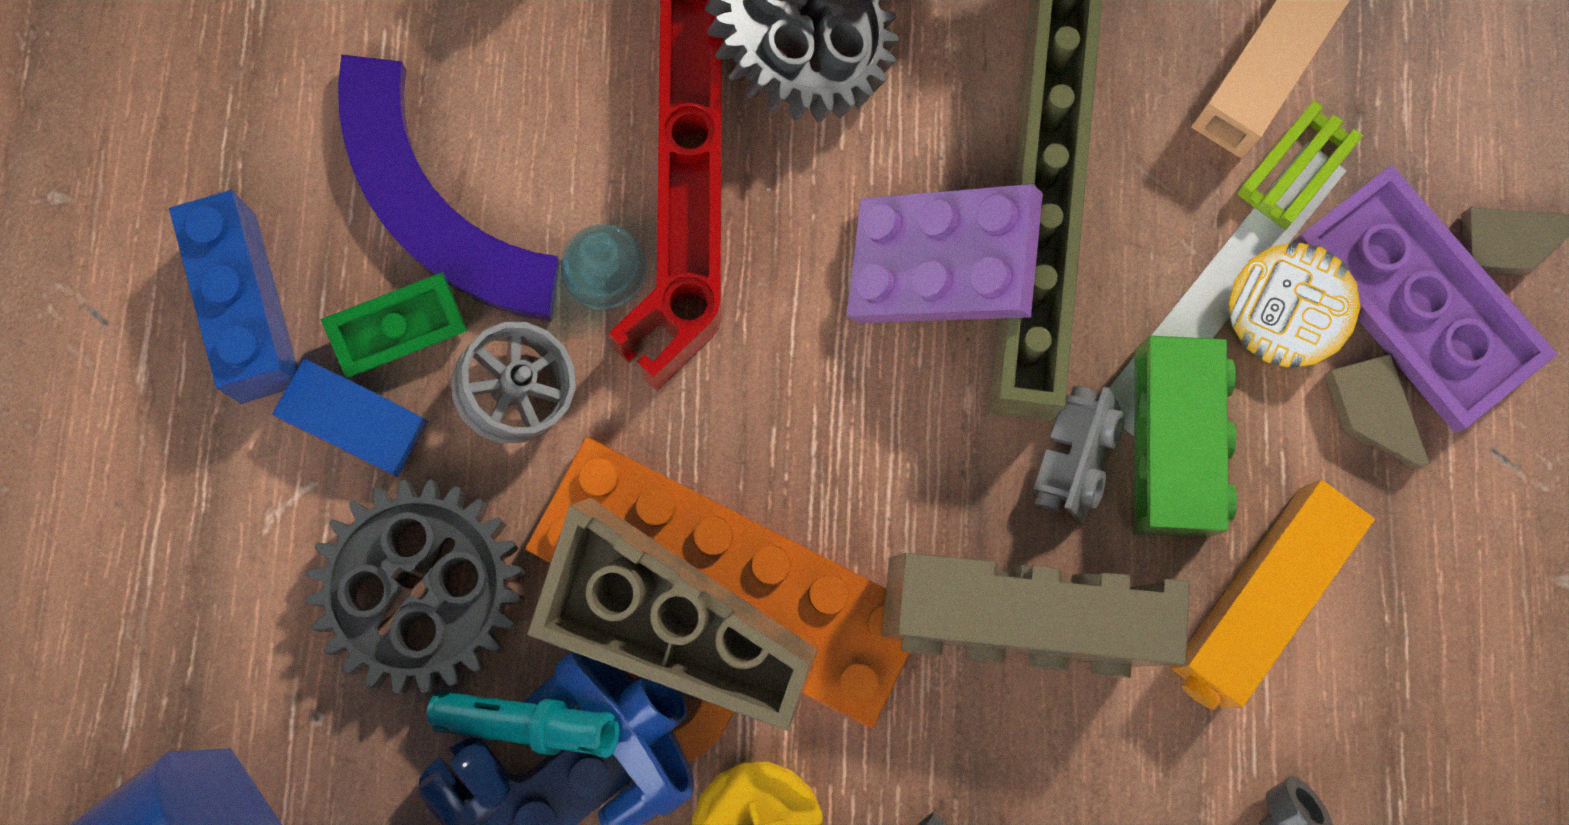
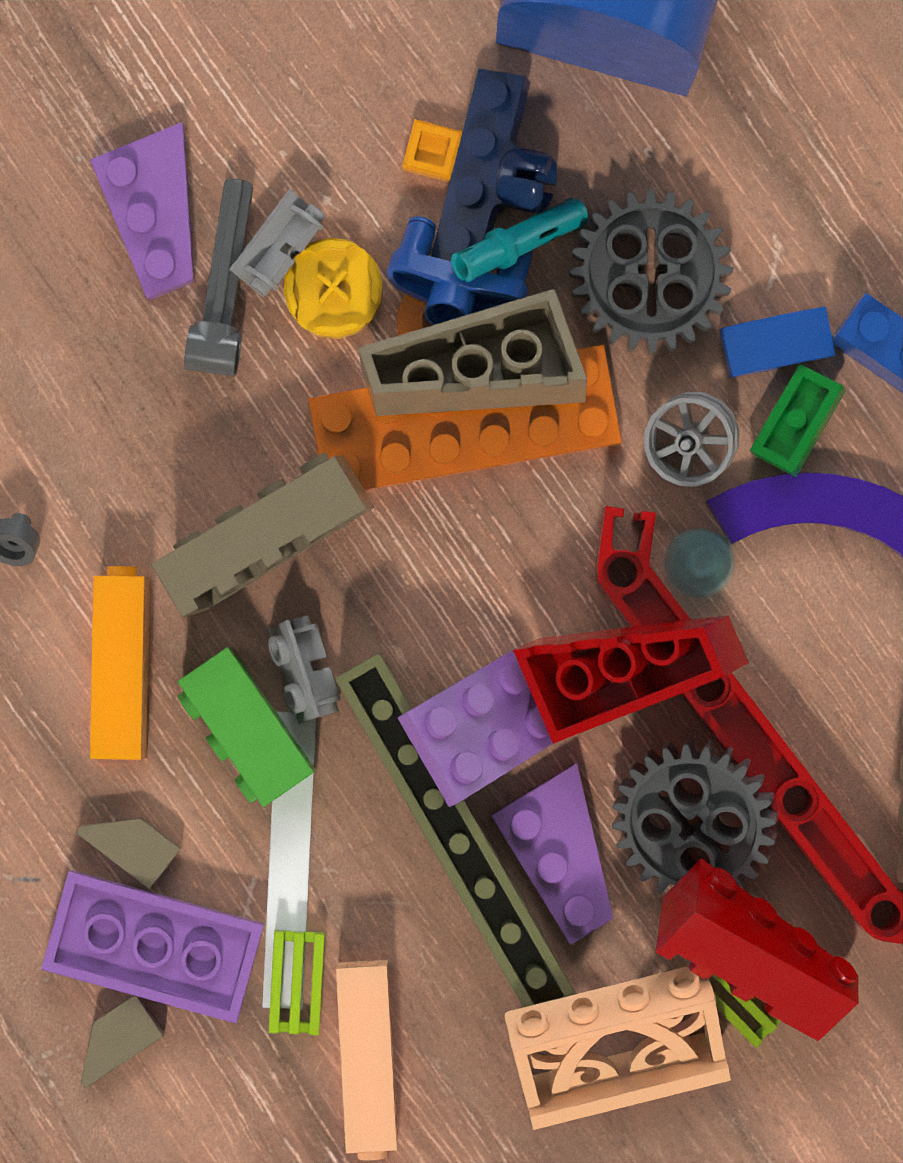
camera: 150 degrees right, 10 degrees up
tile [1228,242,1361,368] -> none
none -> medium lavender wing [491,762,613,945]
none -> red wedge [513,615,749,744]

